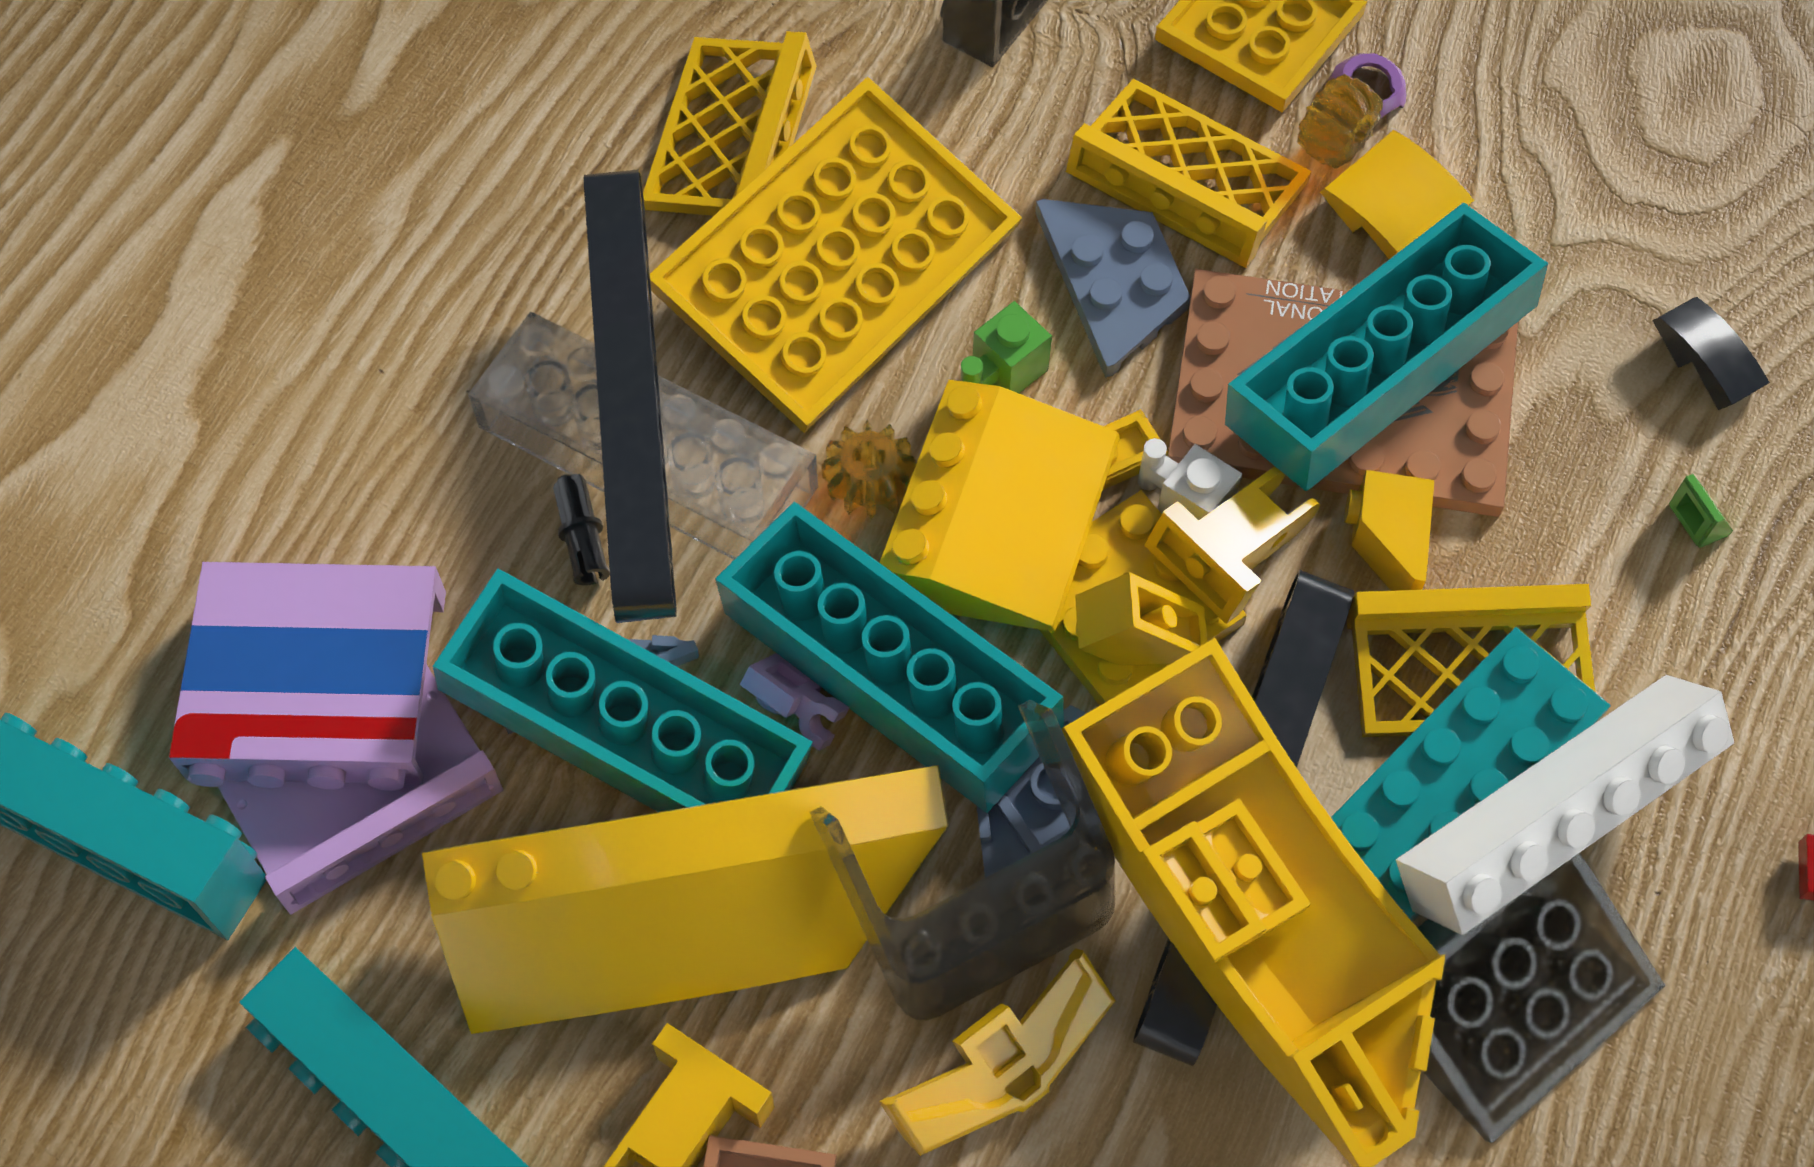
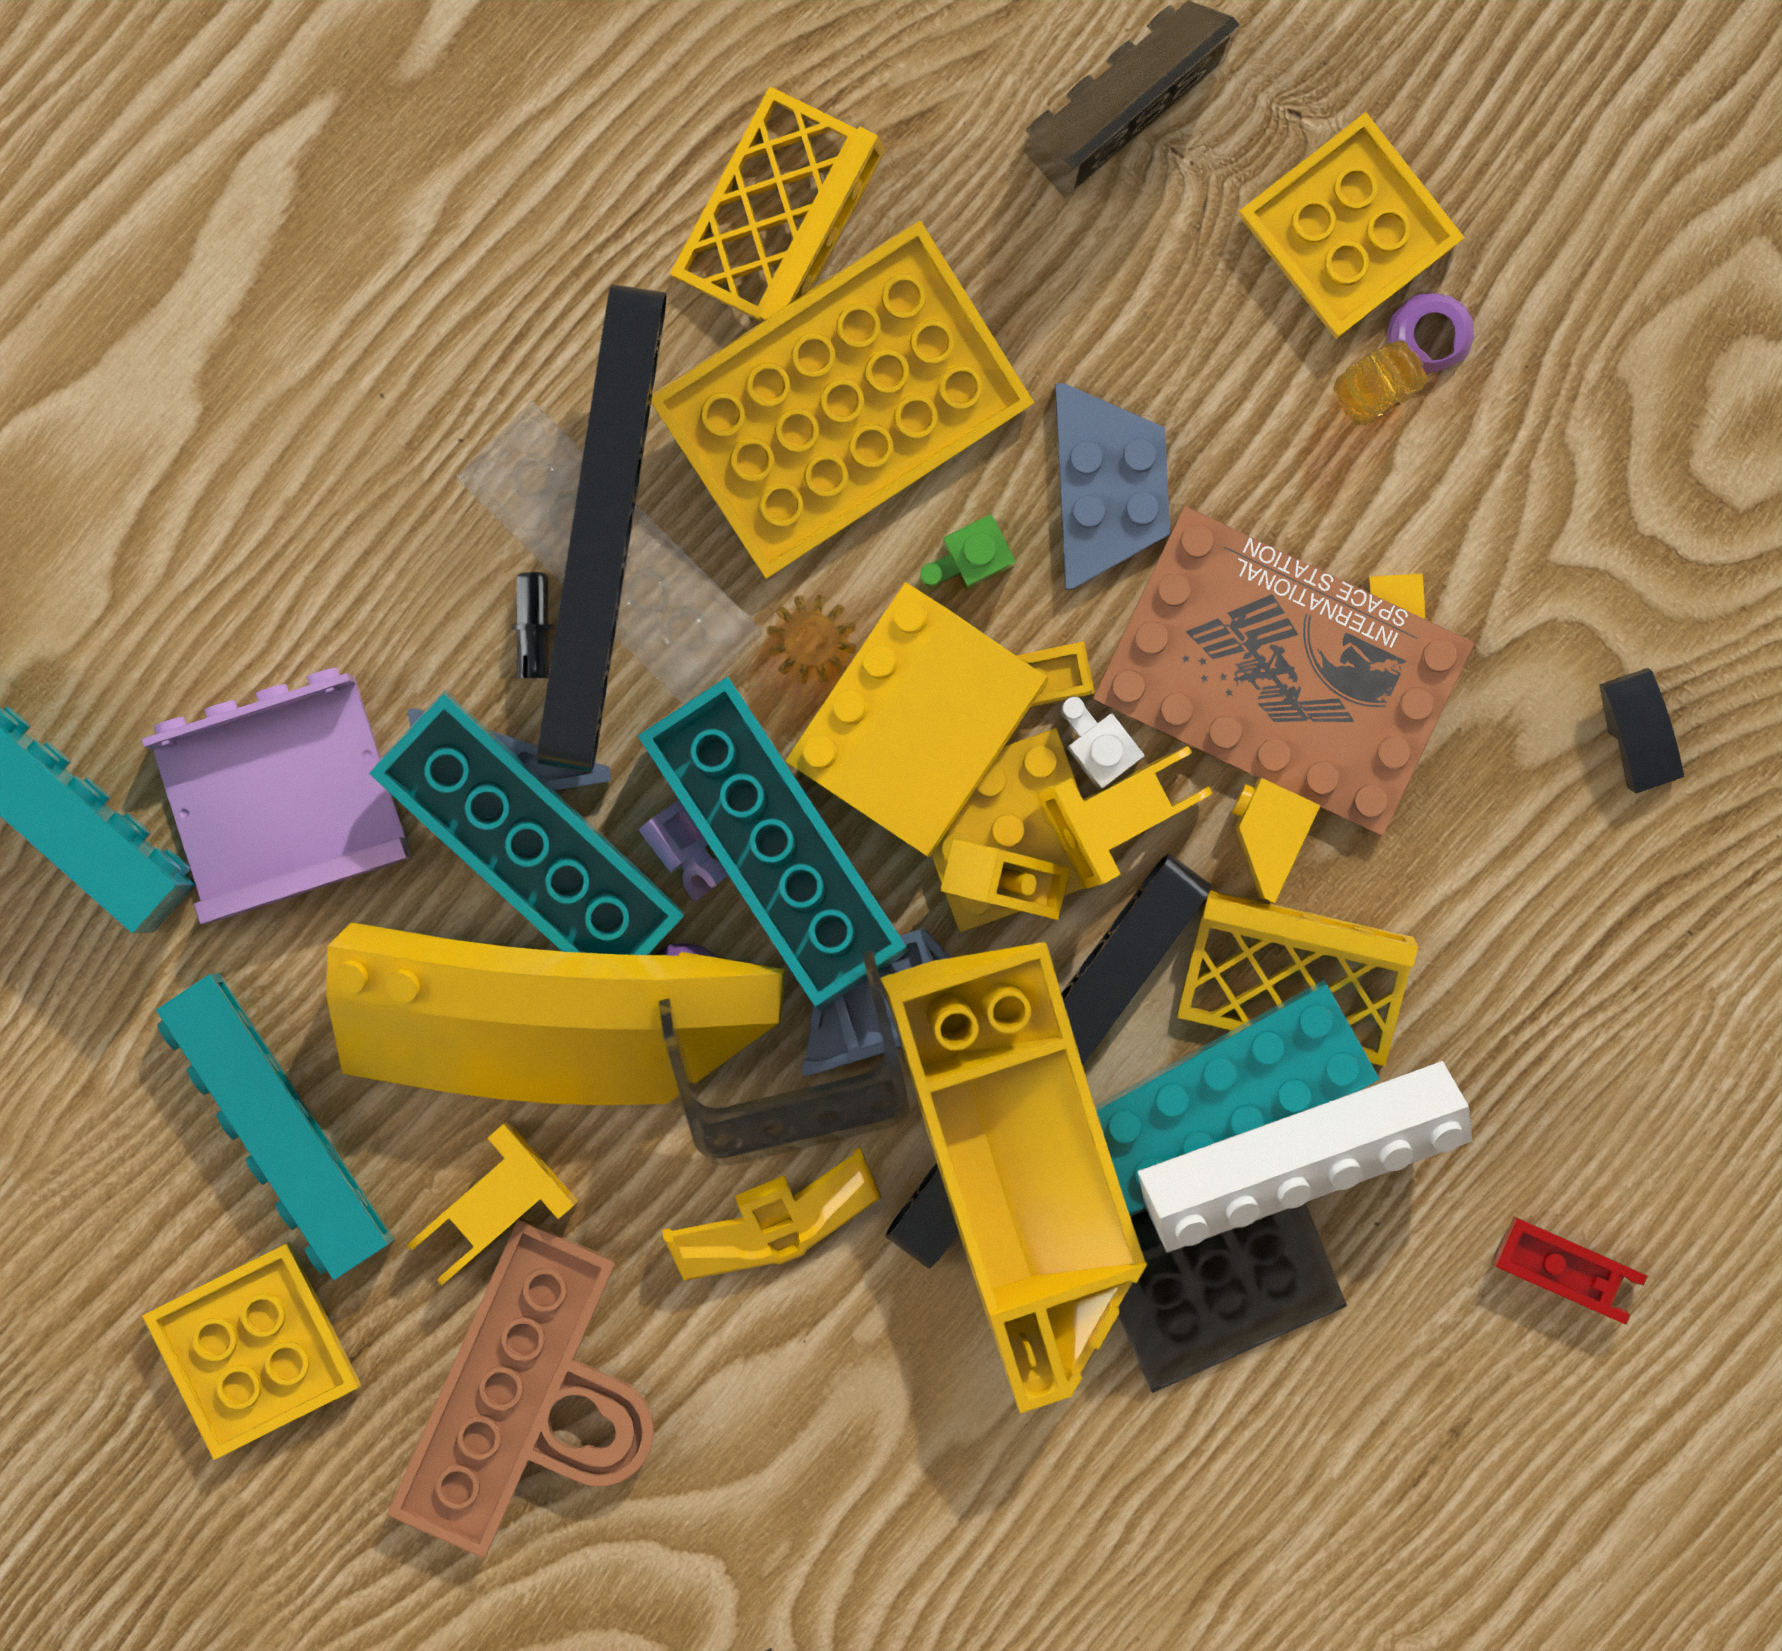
camera: 15 degrees right, 25 degrees up
panel [169,562,446,791] -> none
yellow fence [1066,78,1312,268] -> none
yellow slope [1140,798,1311,963] -> none
teal brick [1225,202,1548,492] -> none
yellow slope [1320,130,1474,259] -> none
bright green slope [1669,474,1733,548] -> none

